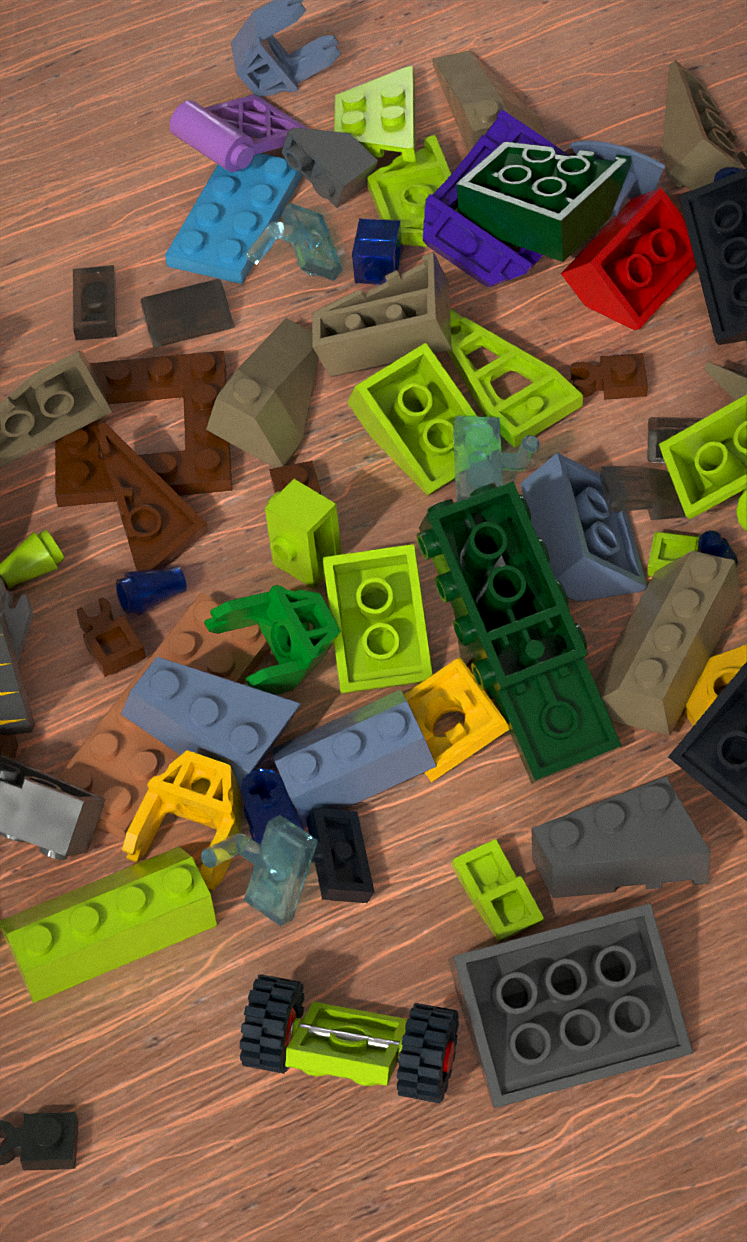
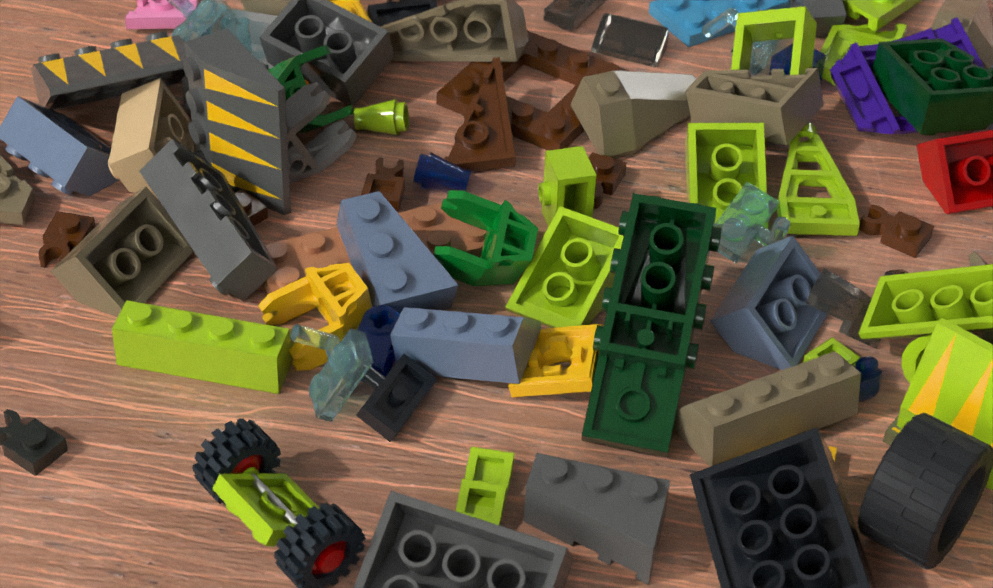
camera: 30 degrees right, 10 degrees down
none -> lime window [731,6,817,75]

